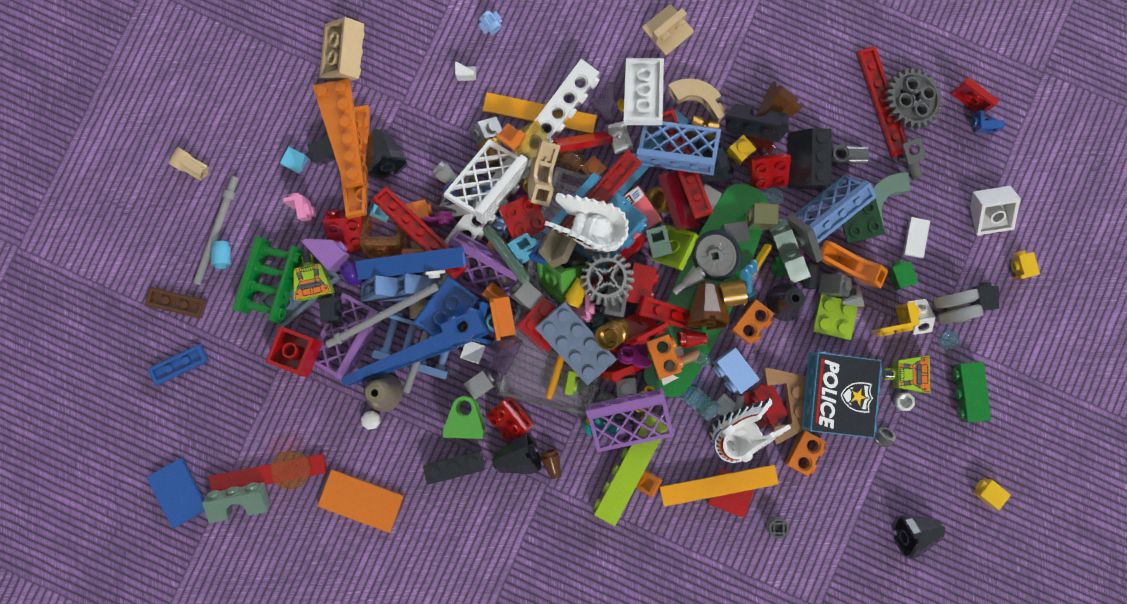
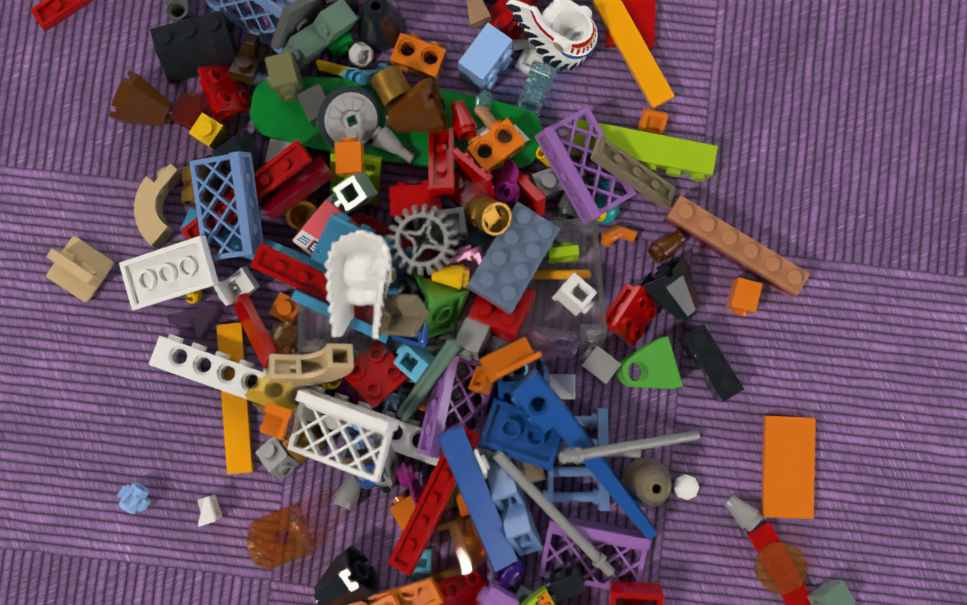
camera: 110 degrees left, 0 degrees up
black arch [725,104,789,142] -> none
none -> dark brown hinge [228,33,269,84]
none -> clear orange hose [247,503,317,570]
none -> orange brick [335,137,365,177]
none -> white tile [349,42,373,68]
none -> white brick [552,272,597,316]
none -> light grey bar [559,430,700,464]
none -> dark tan tile [591,136,676,210]
none -> orange arm [600,225,637,247]
none -> nougat brick [663,195,810,298]
none -> light grey cone [724,494,763,532]
none -> orange brick [725,277,763,317]

